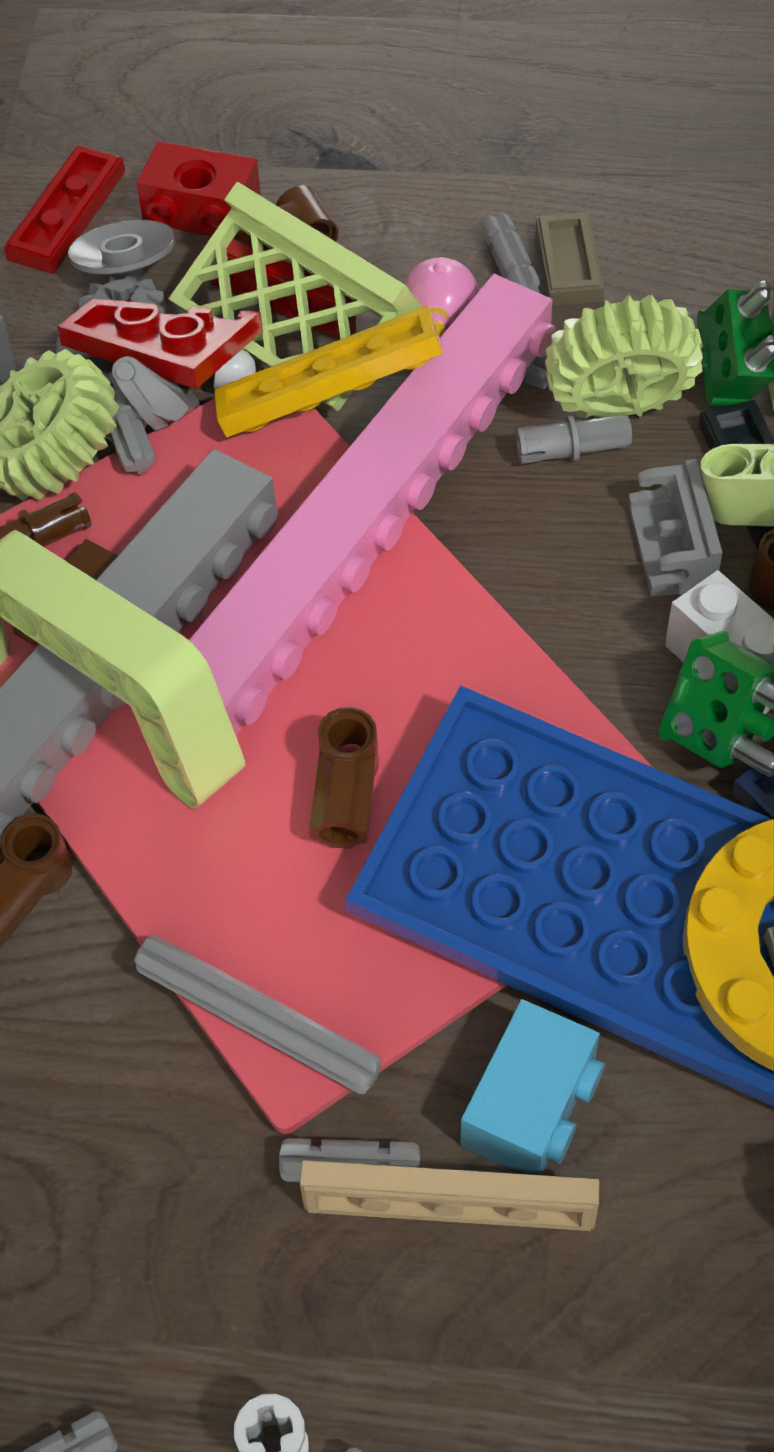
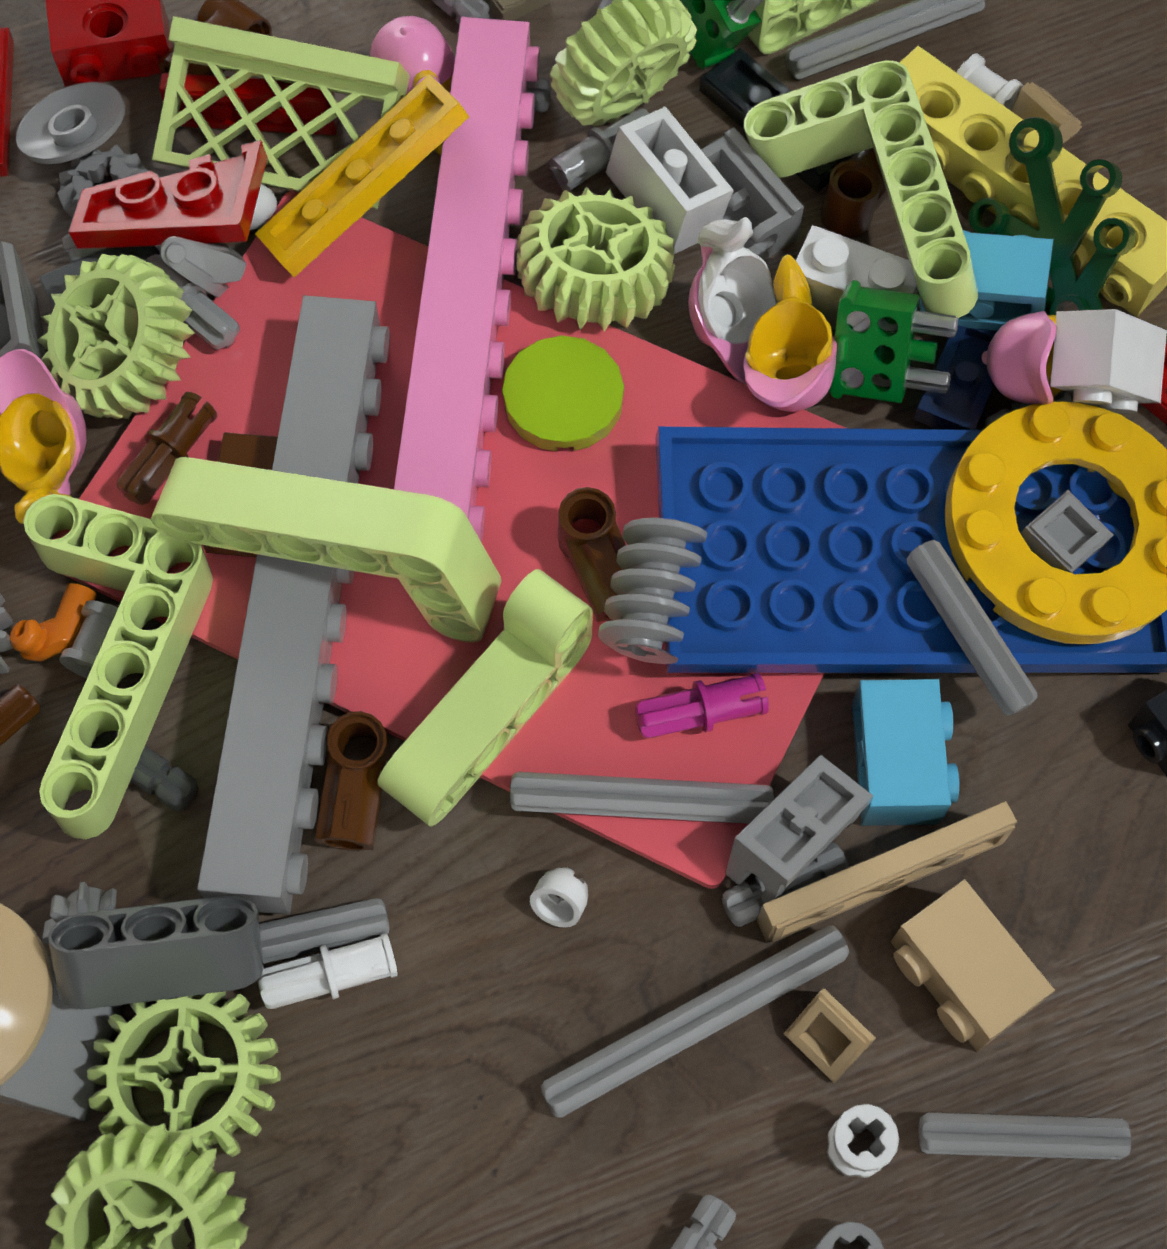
camera: 30 degrees left, 10 degrees up
none -> yellowish green beam [378,569,593,827]
none -> lime tile [502,336,624,451]
none -> yellowish green gear [516,187,675,332]
none -> white hinge [530,867,589,927]
none -> light grey axle [541,925,850,1117]
none -> light grey piece [598,517,707,664]
none -> white brick [606,107,733,254]
none -> dark pink axle [635,673,769,739]
none -> white hair [688,217,777,384]
none -> light grey hinge [725,755,873,903]
none -> yellow hair [744,254,837,412]
none -> tan slope [784,988,875,1083]
none -> tan brick [891,879,1055,1052]
none -> light grey axle [907,540,1037,716]

